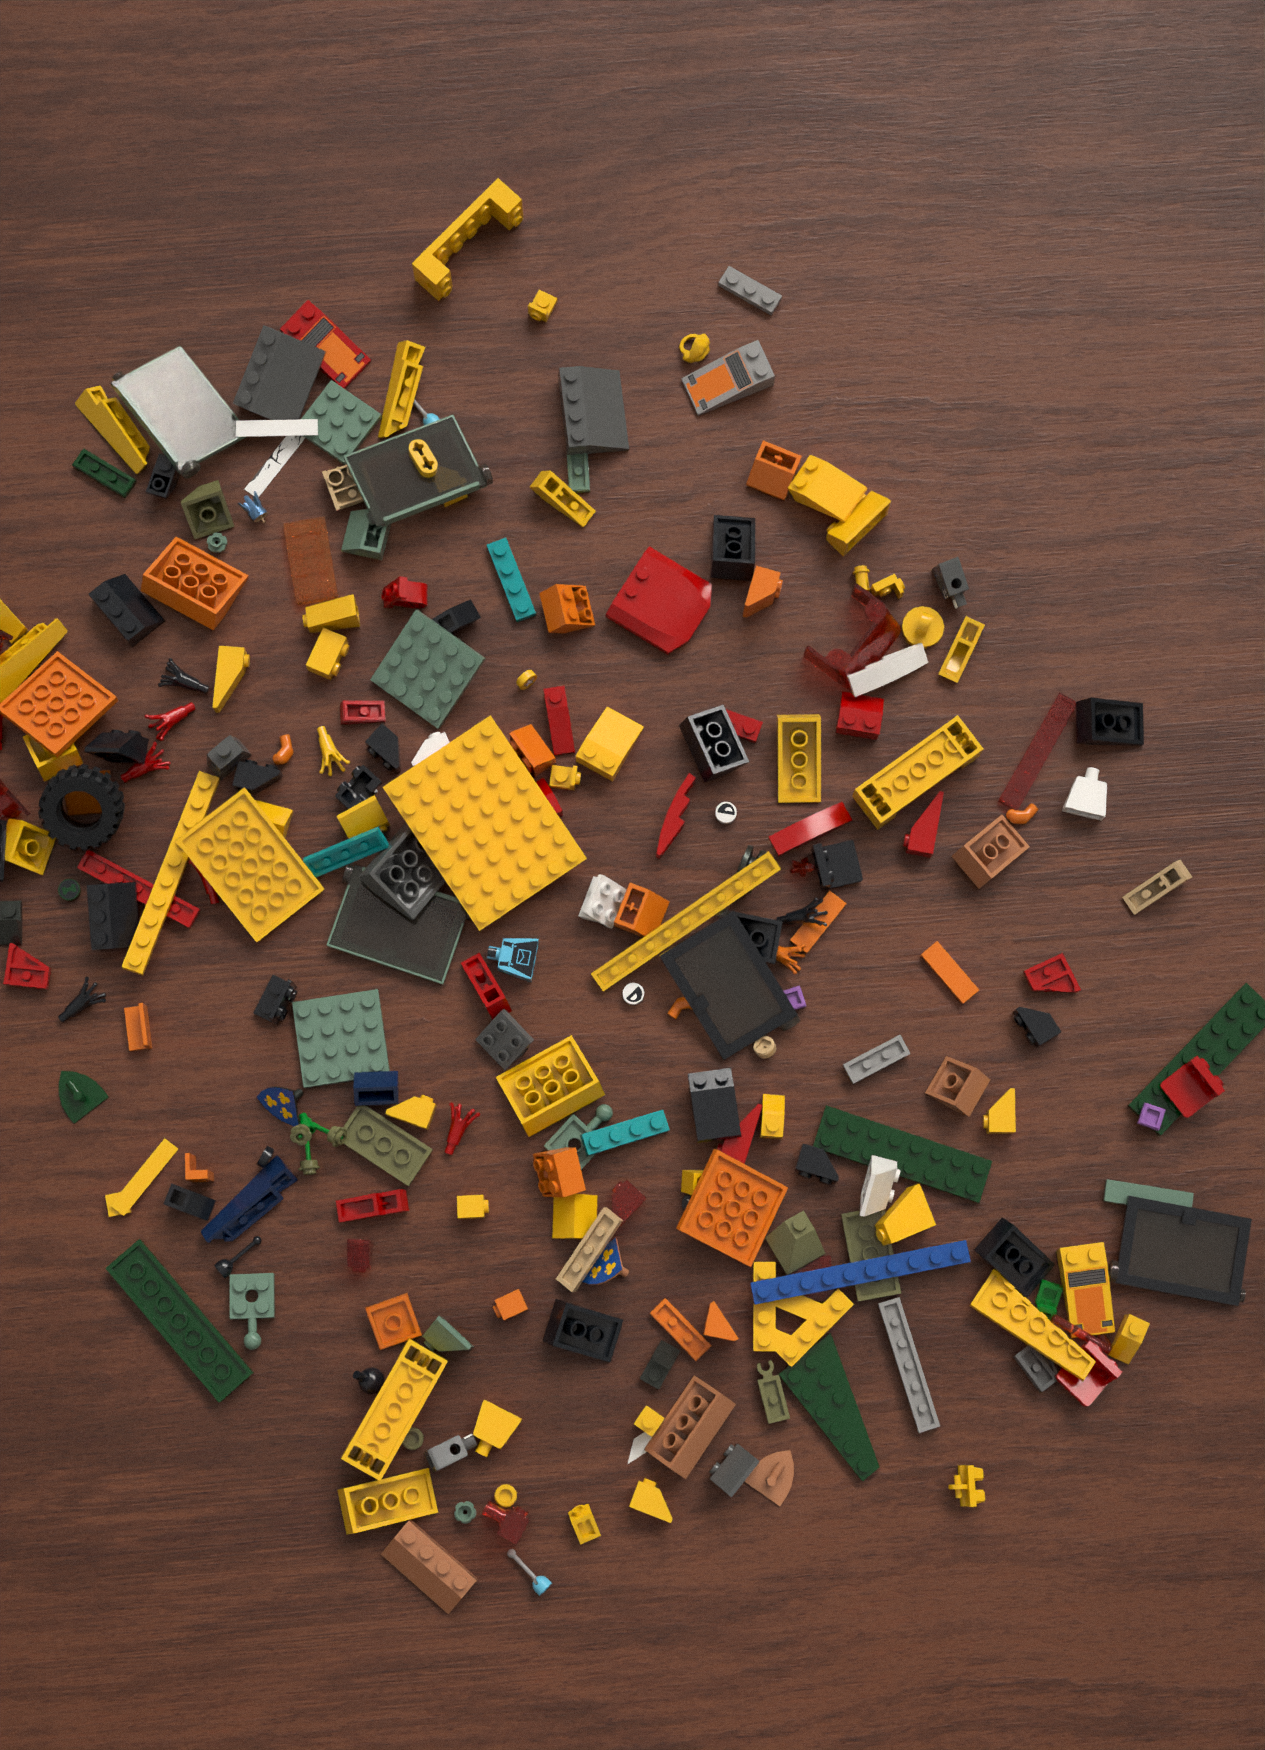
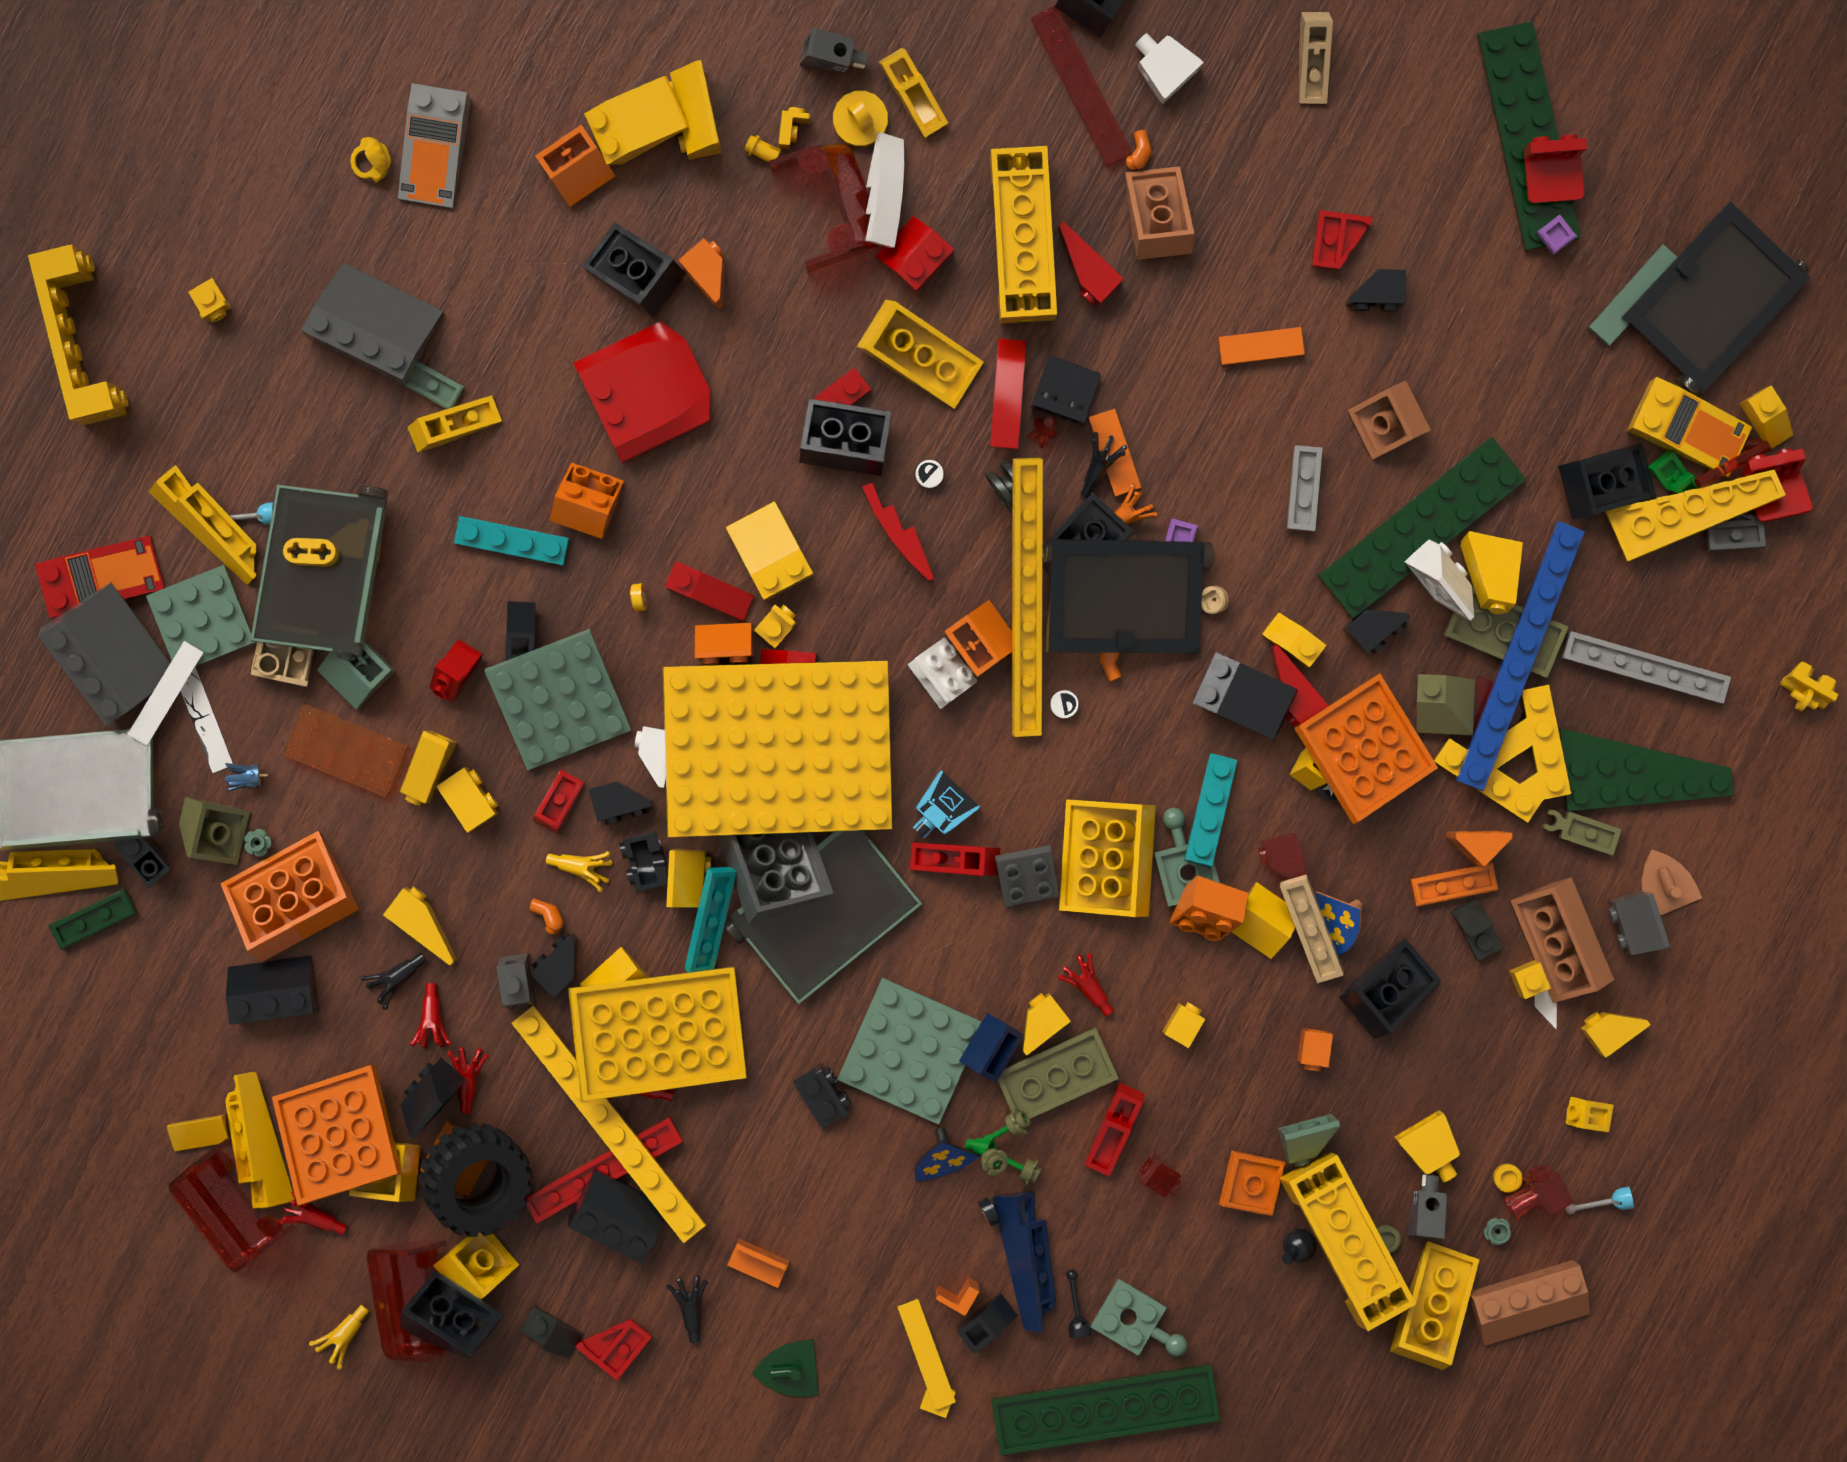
camera: 50 degrees left, 10 degrees up
tile [58,879,81,901] -> none
light grey plate [718,266,782,315] -> none
yellow slope [983,1088,1016,1134] -> none

